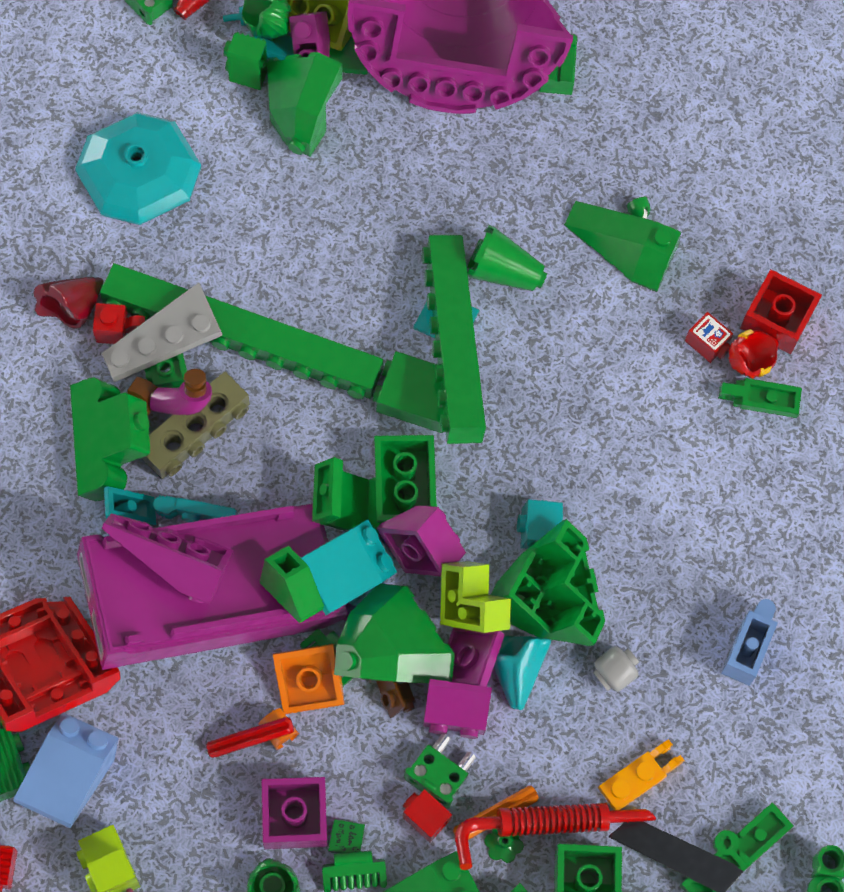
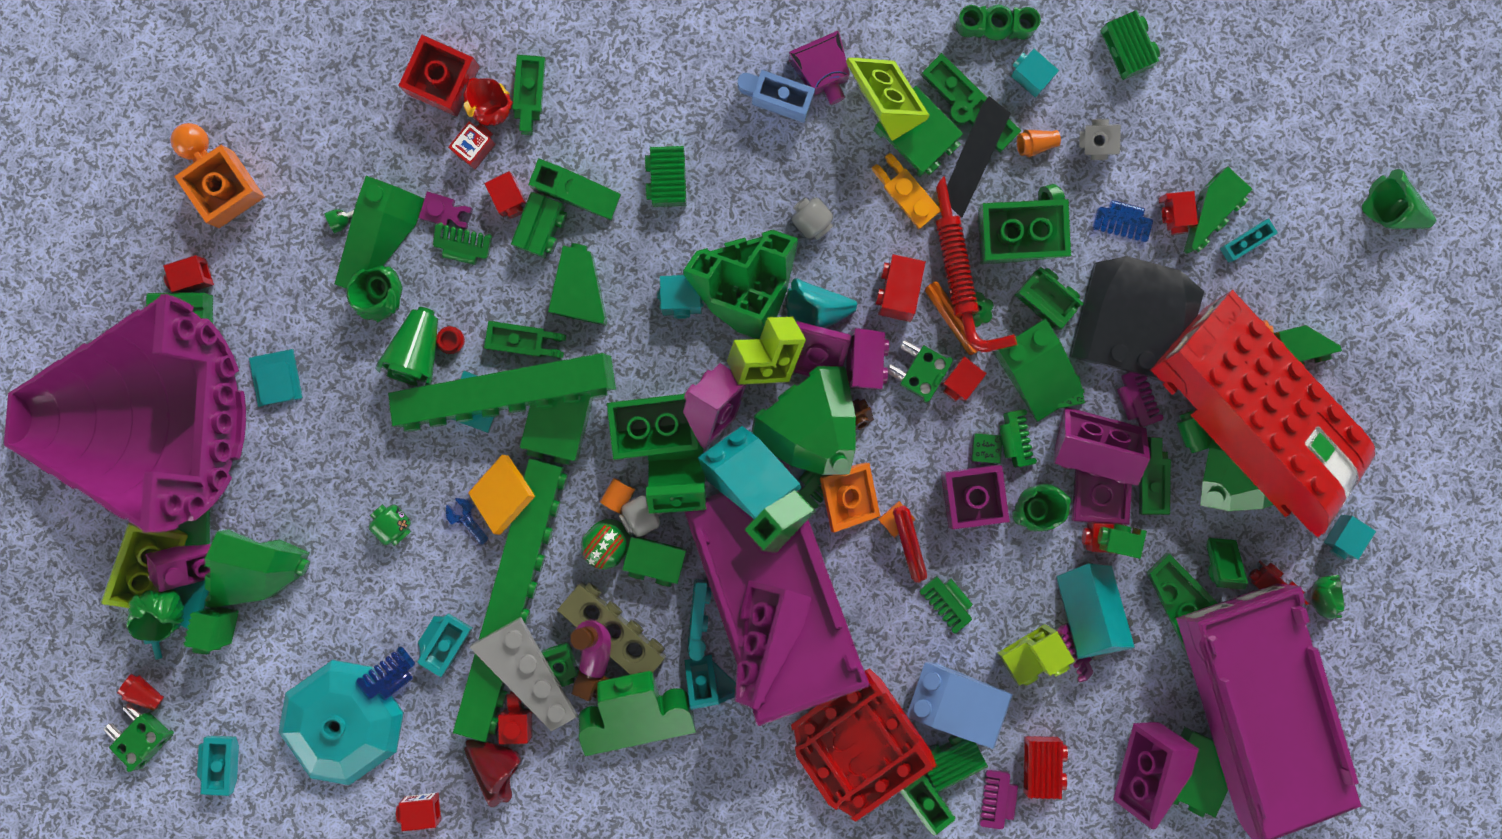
camera: 90 degrees left, 20 degrees up
none -> red brick [163,255,214,293]
none -> orange brick [170,123,265,229]
none -> teal slope [197,736,239,796]
none -> teal piece [249,349,303,407]
none -> green hair [346,265,403,323]
none -> clear blue piece [355,646,415,700]
none -> green head [368,504,411,546]
none -> red brick [396,793,442,832]
none -> teal slope [417,613,473,677]
none -> magenta plate [419,191,473,229]
none -> green piece [433,223,492,265]
none -> red plate [436,326,465,354]
none -> clear blue bar [446,498,488,545]
none -> light orange tile [468,454,535,535]
none -> red brick [484,171,527,219]
none -> green hinge [484,321,567,358]
none -> green brick [511,192,567,259]
none -> green slope [528,158,621,220]
none -> green slope [548,243,607,326]
none -> green helmet [581,519,631,570]
none -> orange beam [600,477,635,514]
none -> light grey head [619,495,663,537]
none -> green hinge [623,535,687,587]
none -> green brick [645,146,687,207]
none -> magenta torso [788,30,850,105]
none -> lime slope [846,57,929,141]
none -> green panel [873,86,963,177]
none -> red brick [875,254,926,322]
none -> green piece [919,577,973,633]

